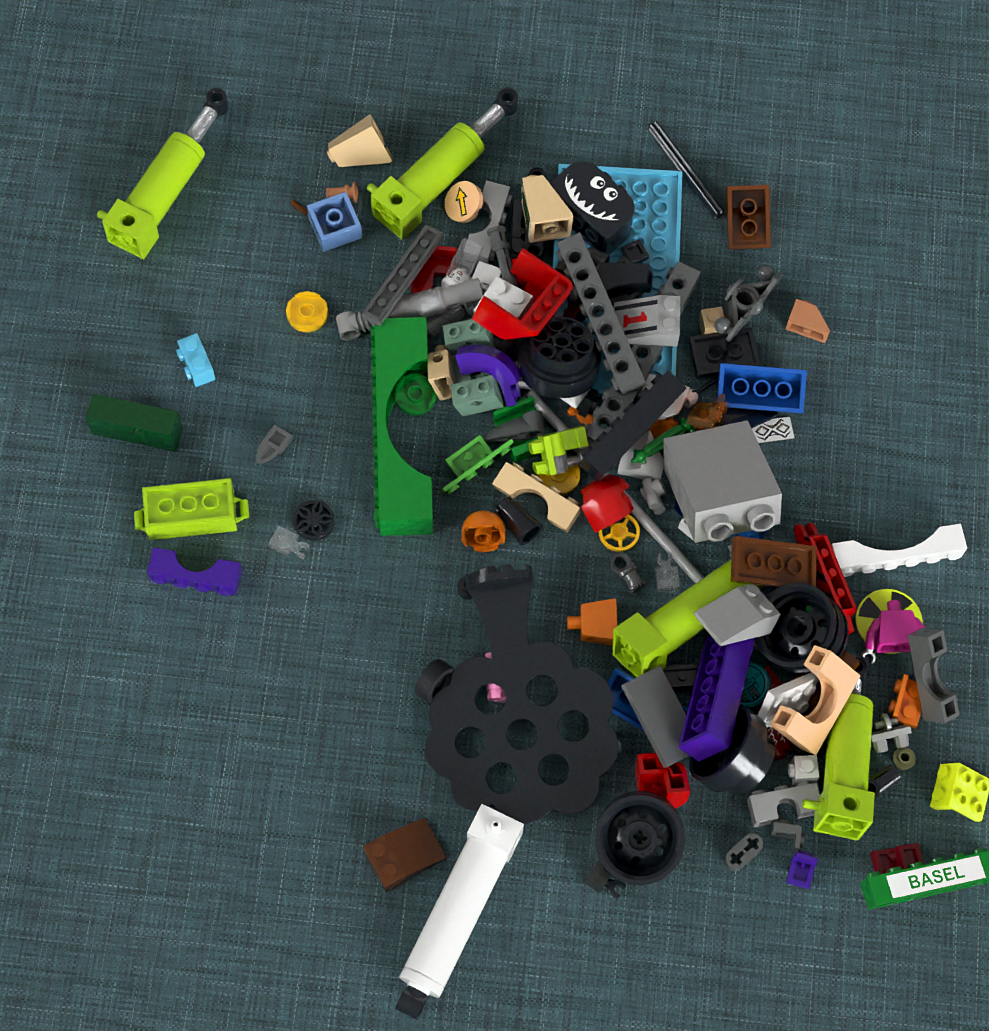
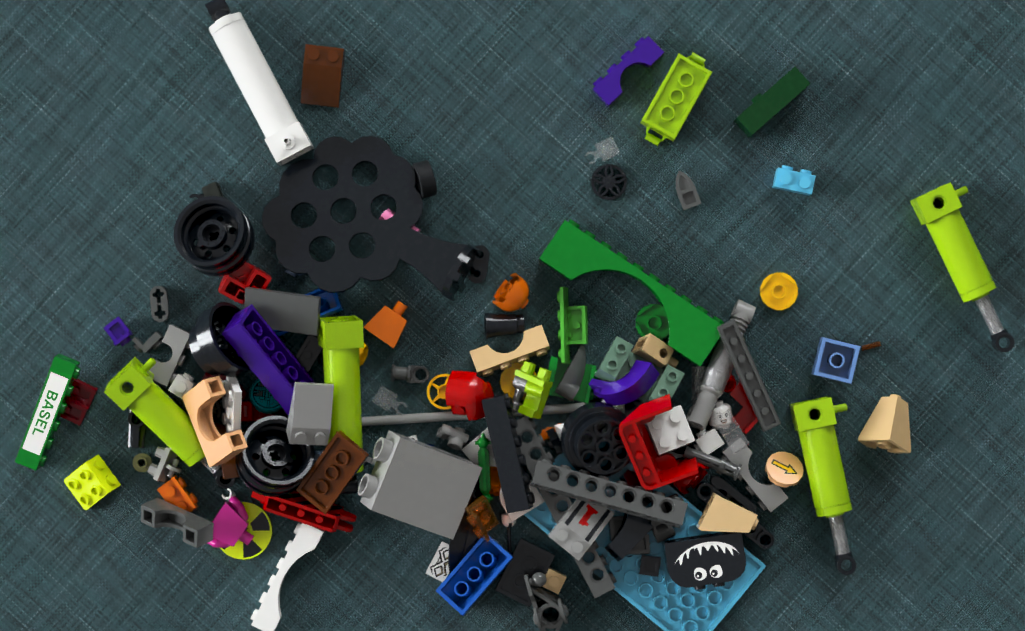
camera: 125 degrees right, 20 degrees up
nougat pin [326,182,359,203] -> none

